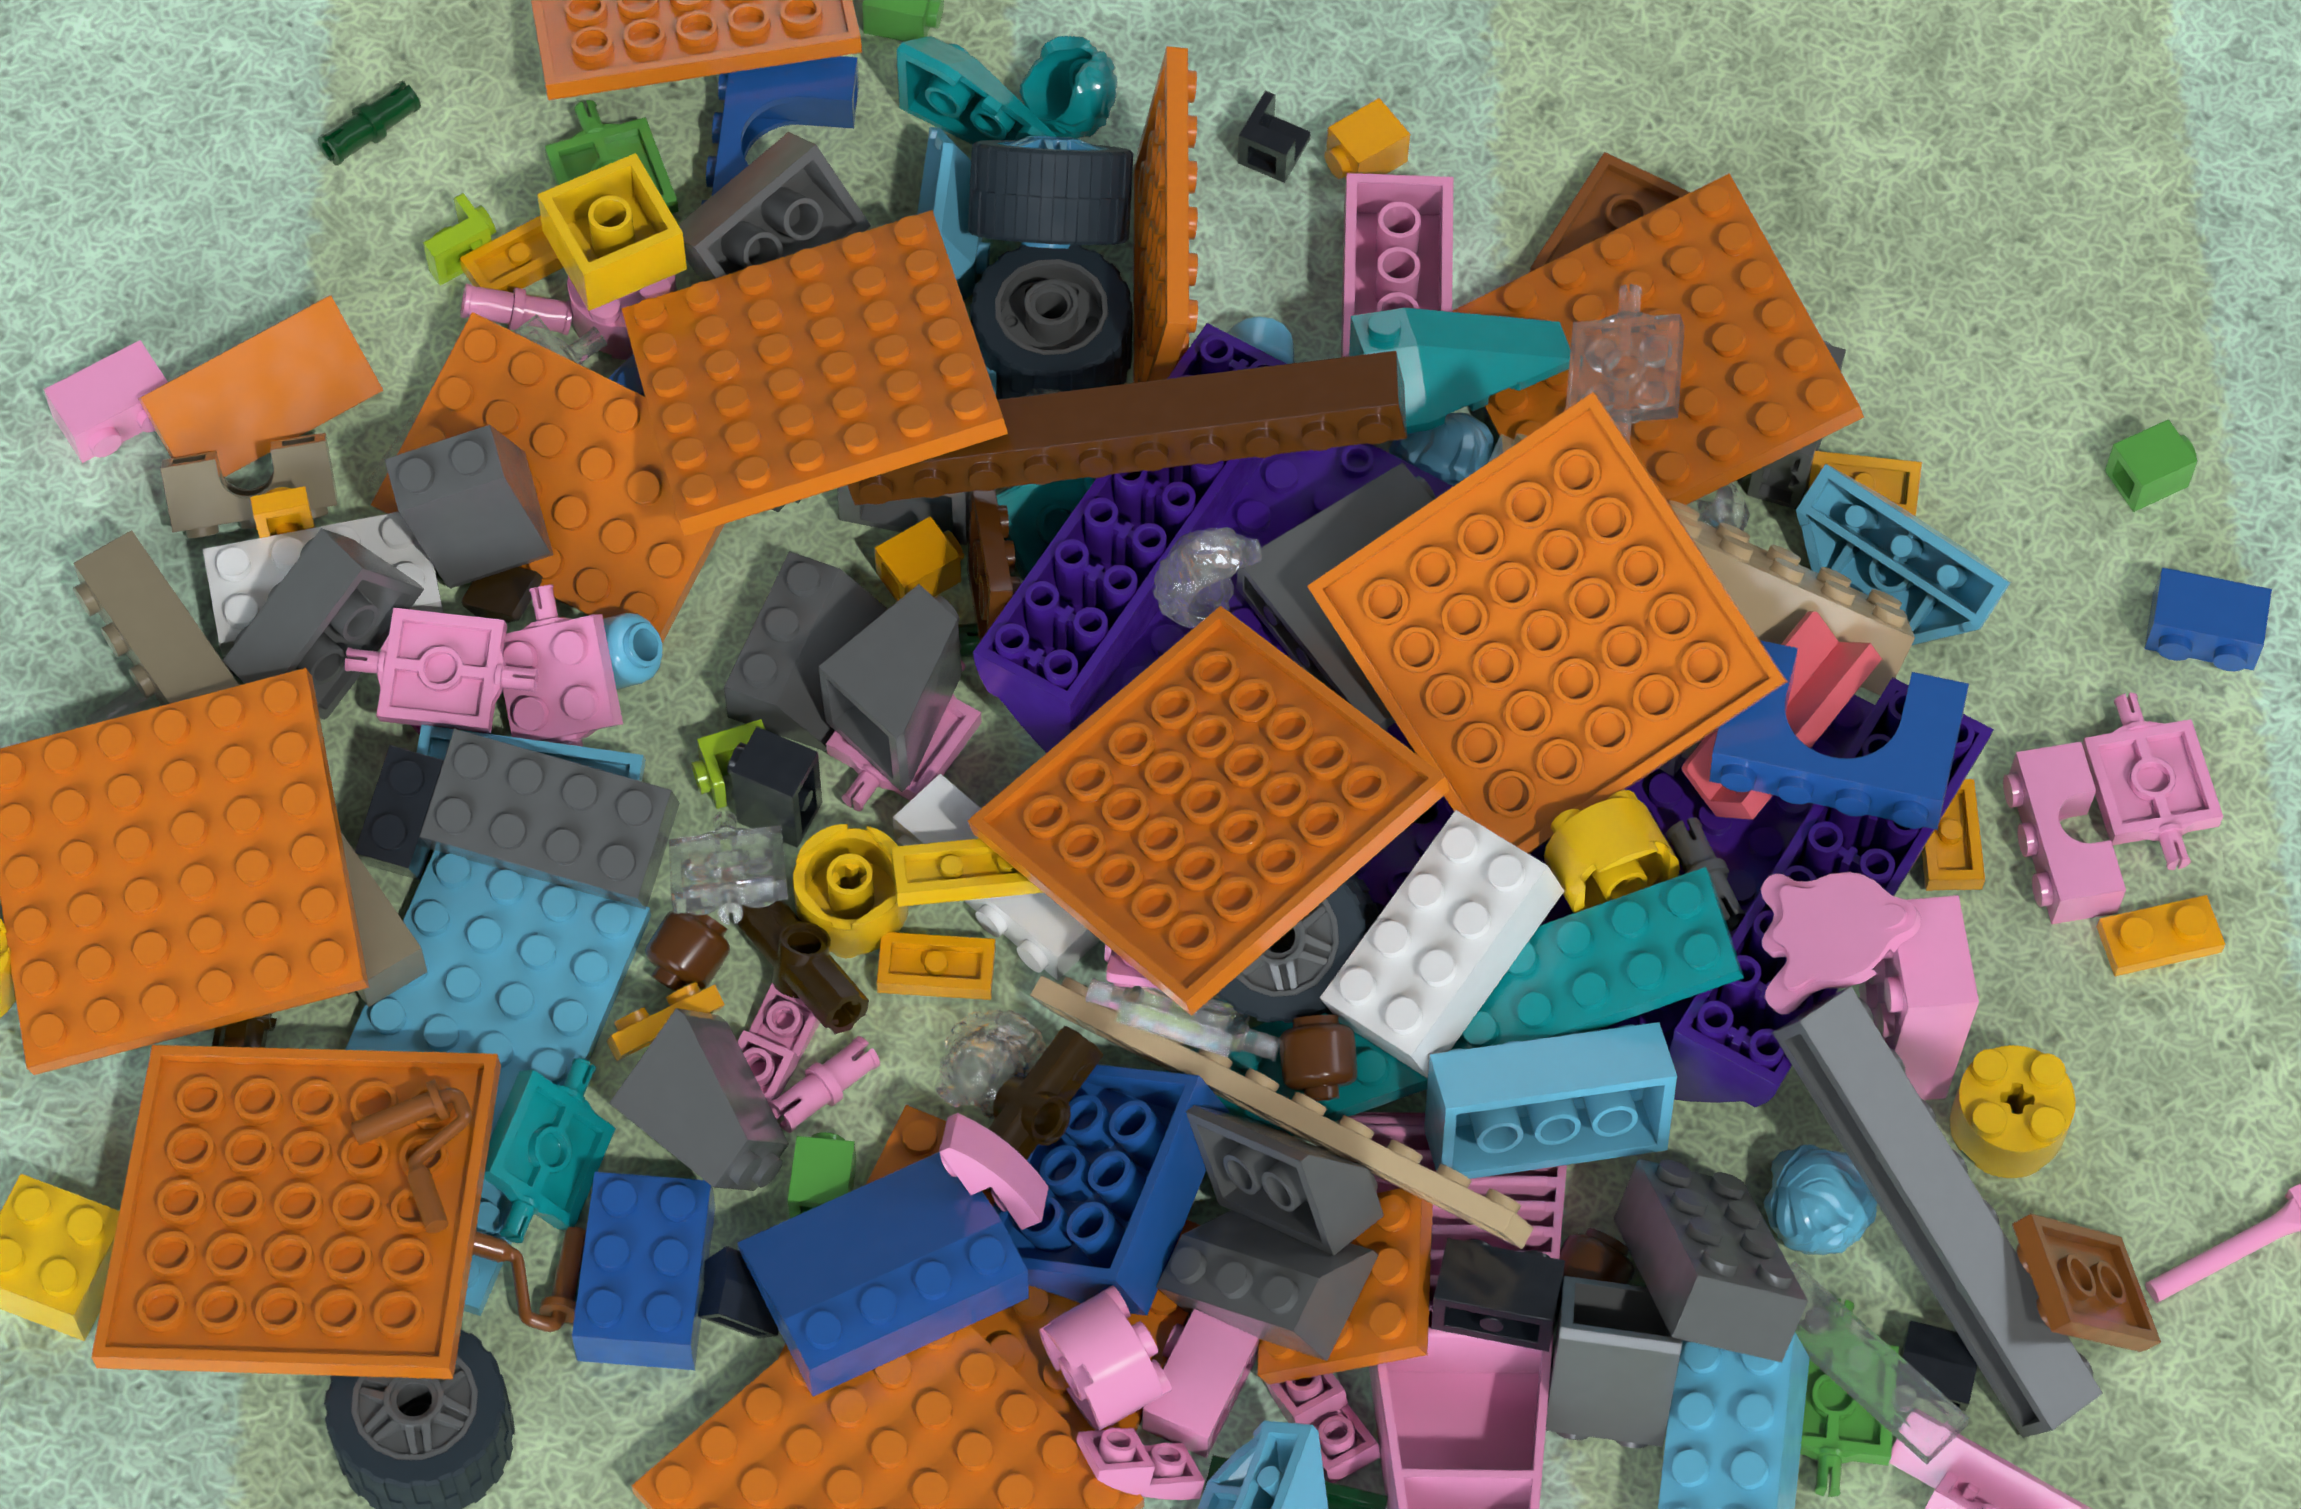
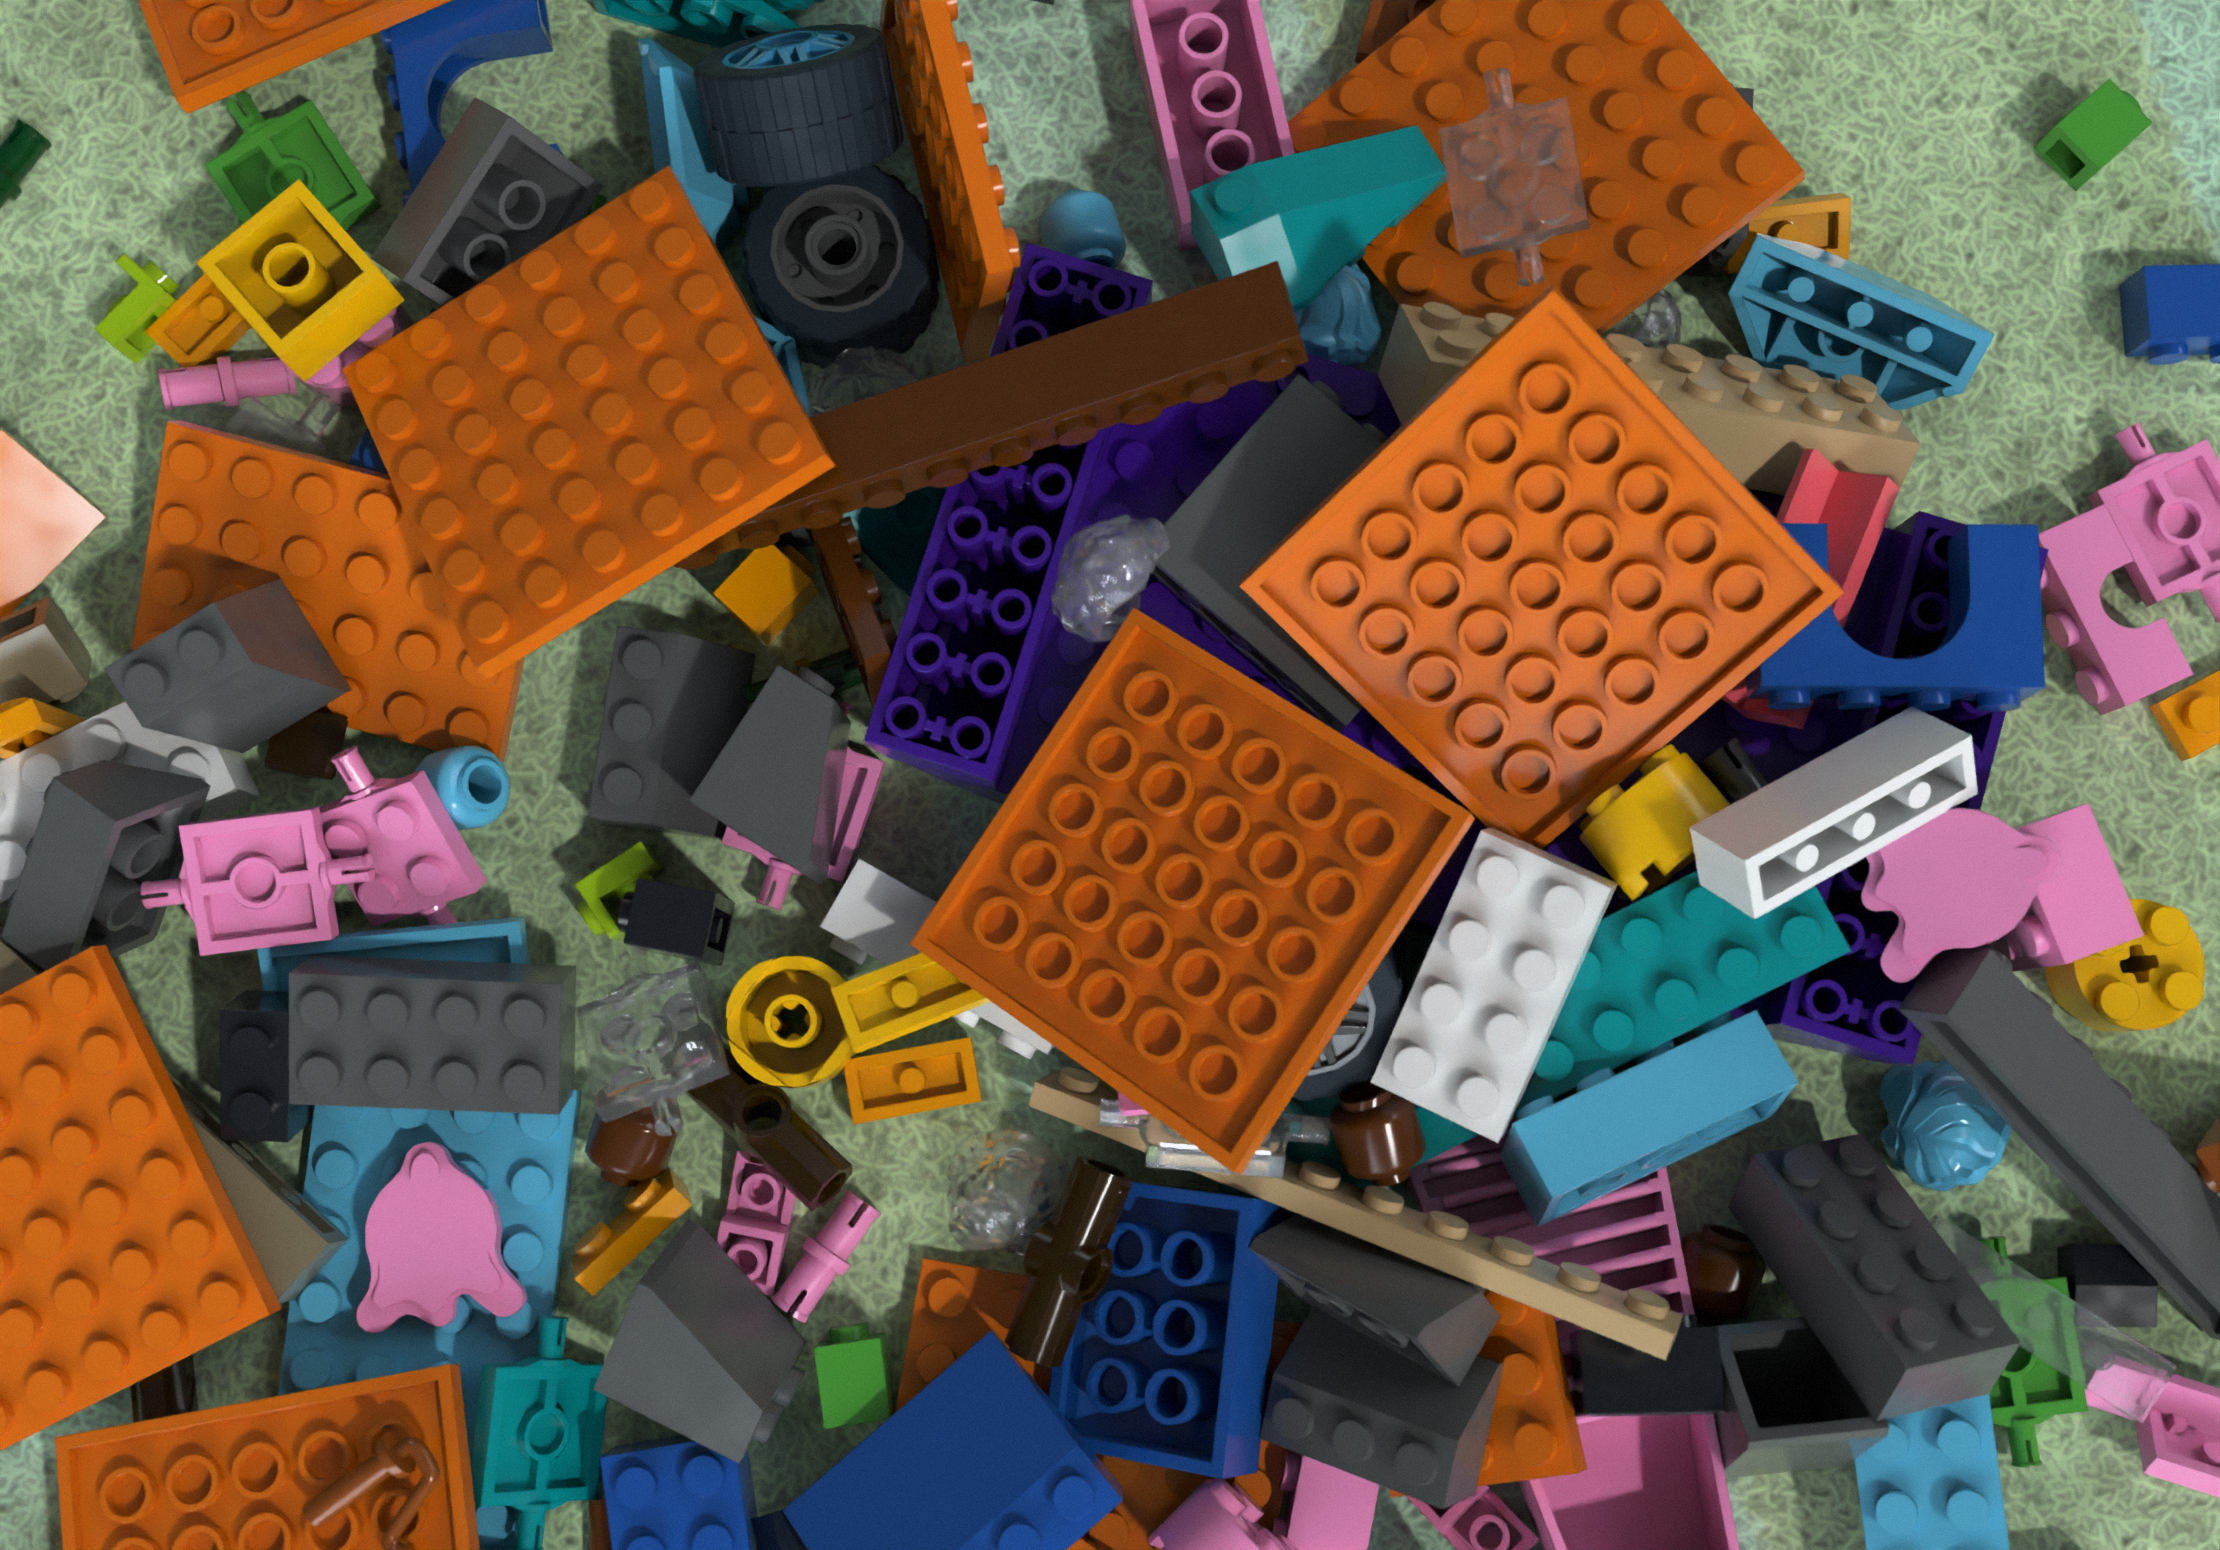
camera: 15 degrees left, 20 degrees up
bright pink slope [940,1113,1049,1230] -> none
none -> bright pink tile [356,1142,527,1333]
none -> white brick [1690,706,1978,919]

